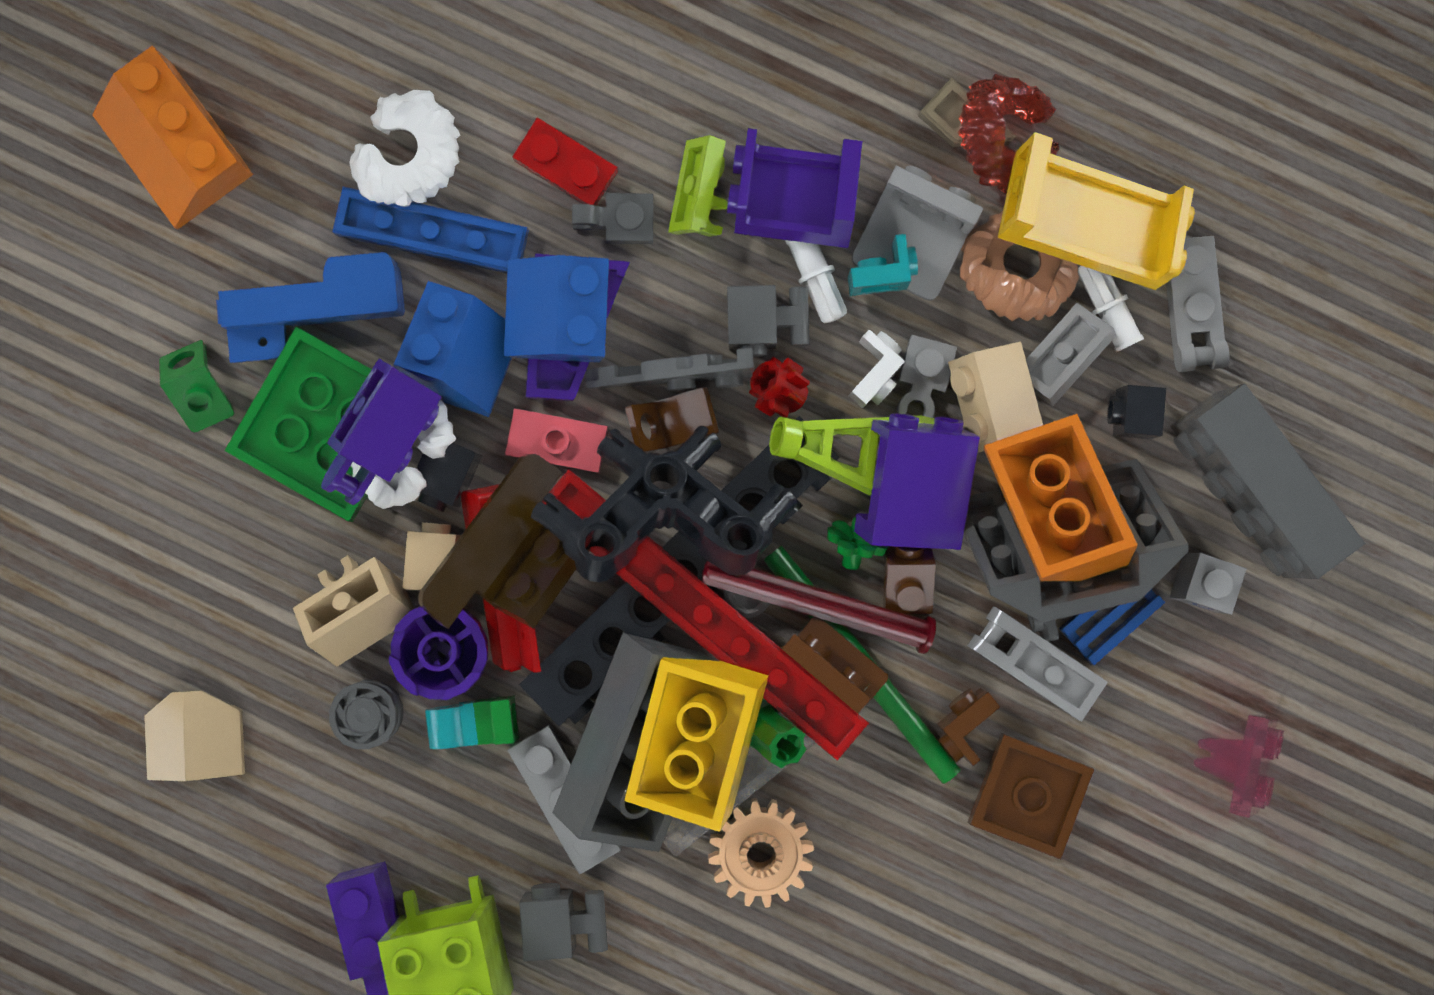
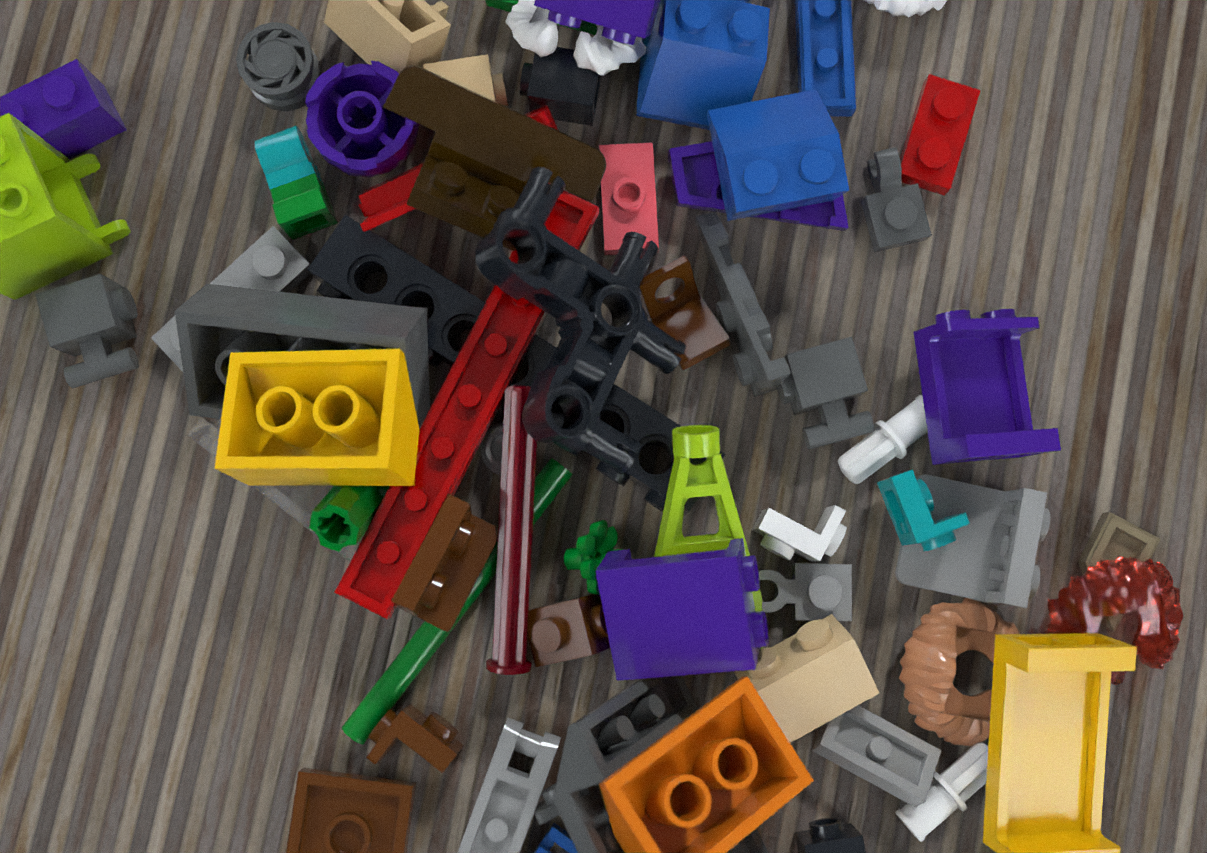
camera: 75 degrees right, 5 degrees down
lime plate [668,135,728,237] -> none
light nougat gear [708,798,814,908] -> none
red gear [749,357,810,418] -> none

